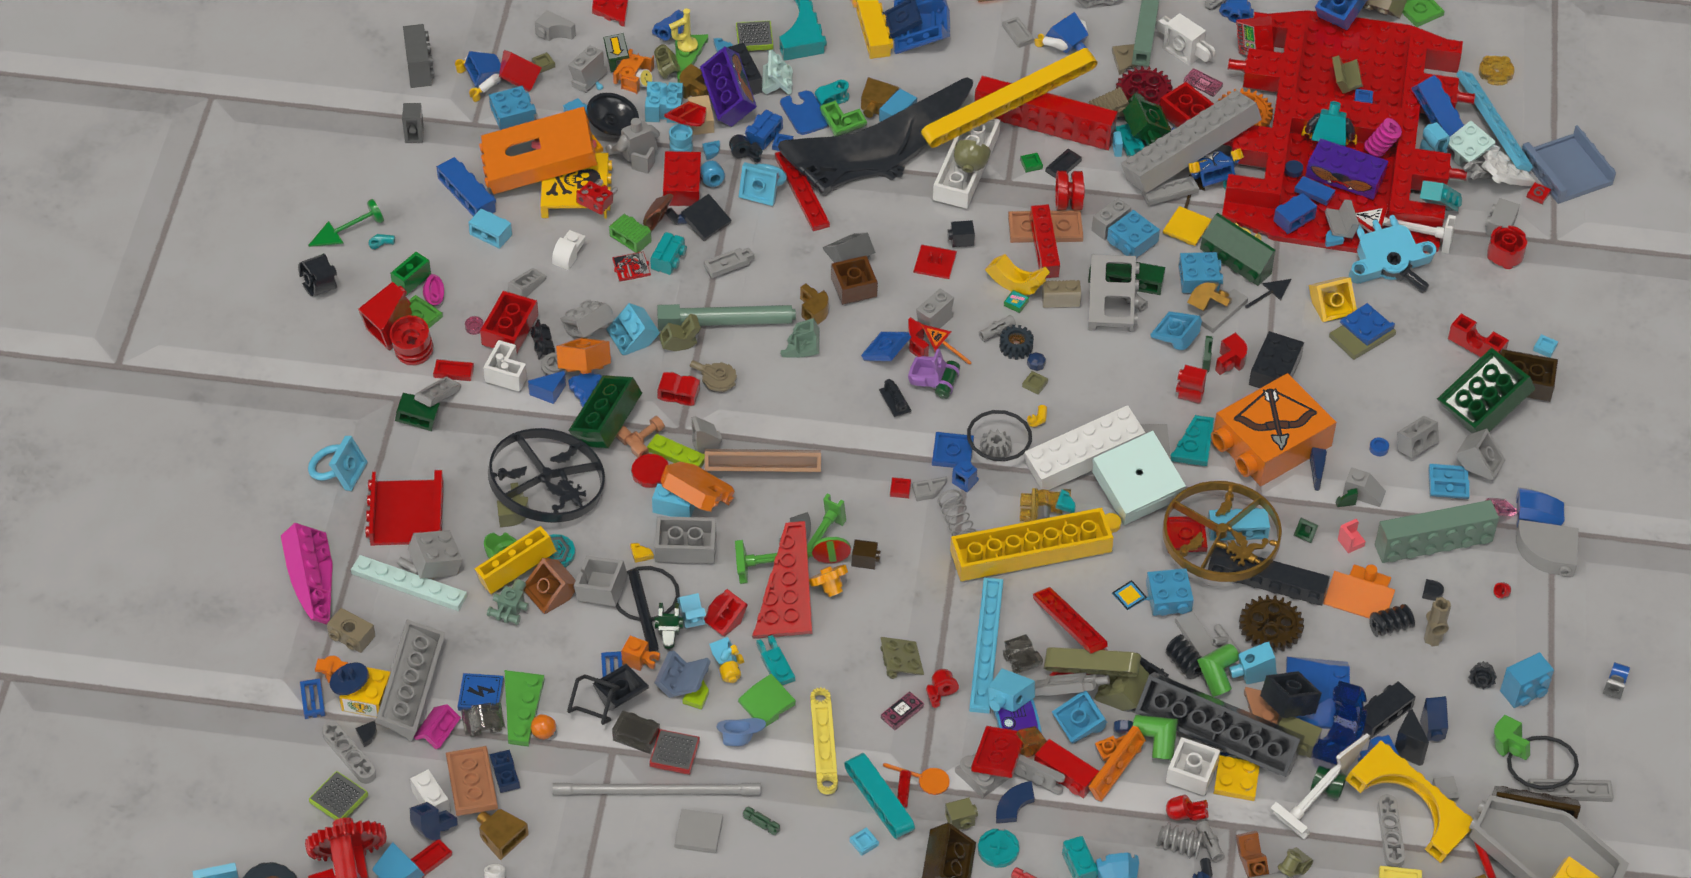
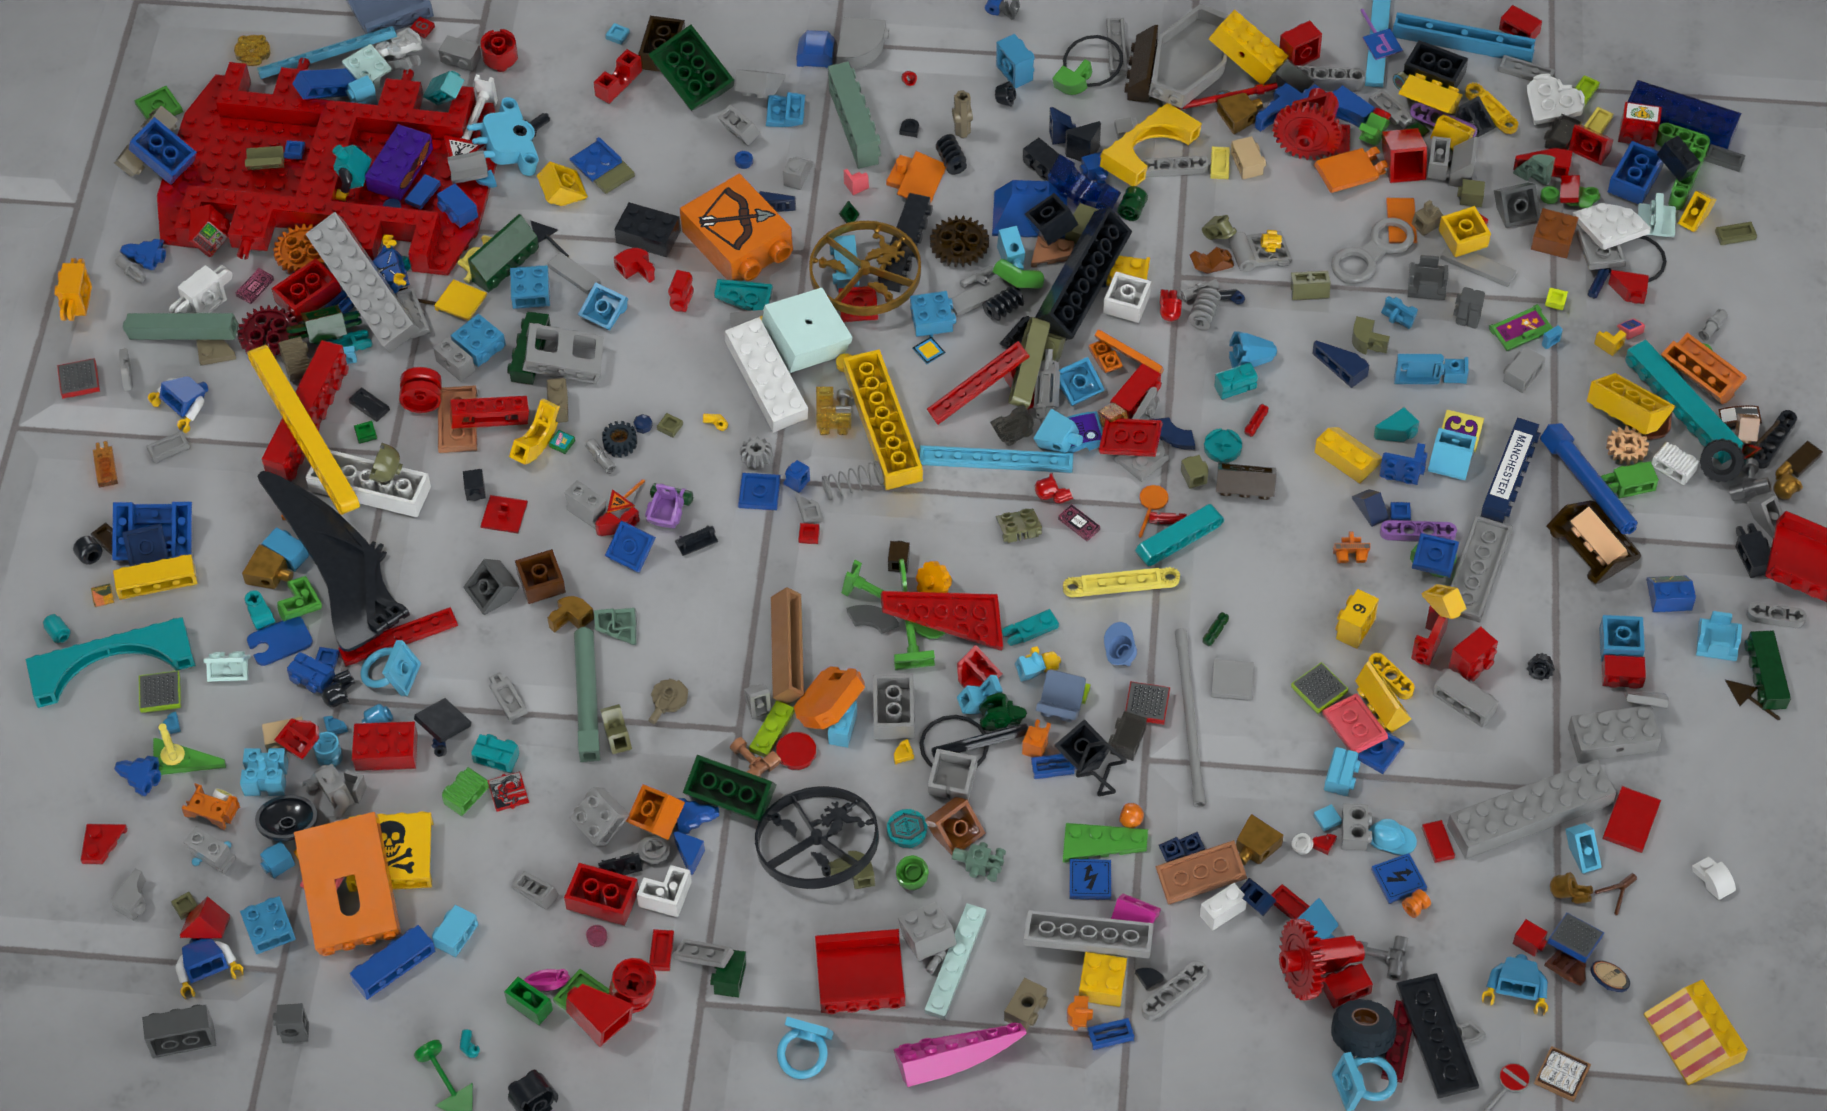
camera: 90 degrees left, 5 degrees up
tile [309,771,368,820] -> none
dark blue piece [330,662,369,695] -> none
clear smoke cylinder [461,703,505,737] -> none
yellow brick [474,526,557,594] -> none
white brick [552,230,586,270] -> none
red piece [576,179,618,215] -> none
panel [603,33,629,73] -> none
medium azure slope [606,303,660,355] -> none
copper slope [643,193,674,231] -> none
olive piece [654,44,680,79] -> none
red brick [657,372,700,406] -> none
pearl gold brick [680,64,708,99] -> none
dark purple brick [700,46,757,127] -> none
black brick [728,43,762,95] -> none
bright green slope [738,674,796,727] -> none
medium azure tile [850,827,879,856] -> none
black piece [967,410,1032,461] -> none
teal tile [1055,489,1076,513] -> none
dark blue tile [1114,720,1133,734] -> none
bright green brick [1133,715,1177,760] -> none
pearl gold brick [1187,282,1232,311] -> none
dark green tile [1202,336,1213,373] -> none
white piece [1271,733,1370,840] -> none
dark green tile [1335,488,1358,507] -> none
dark pink piece [1364,118,1402,157] -> none
clear pink tile [1485,498,1518,516] -> none

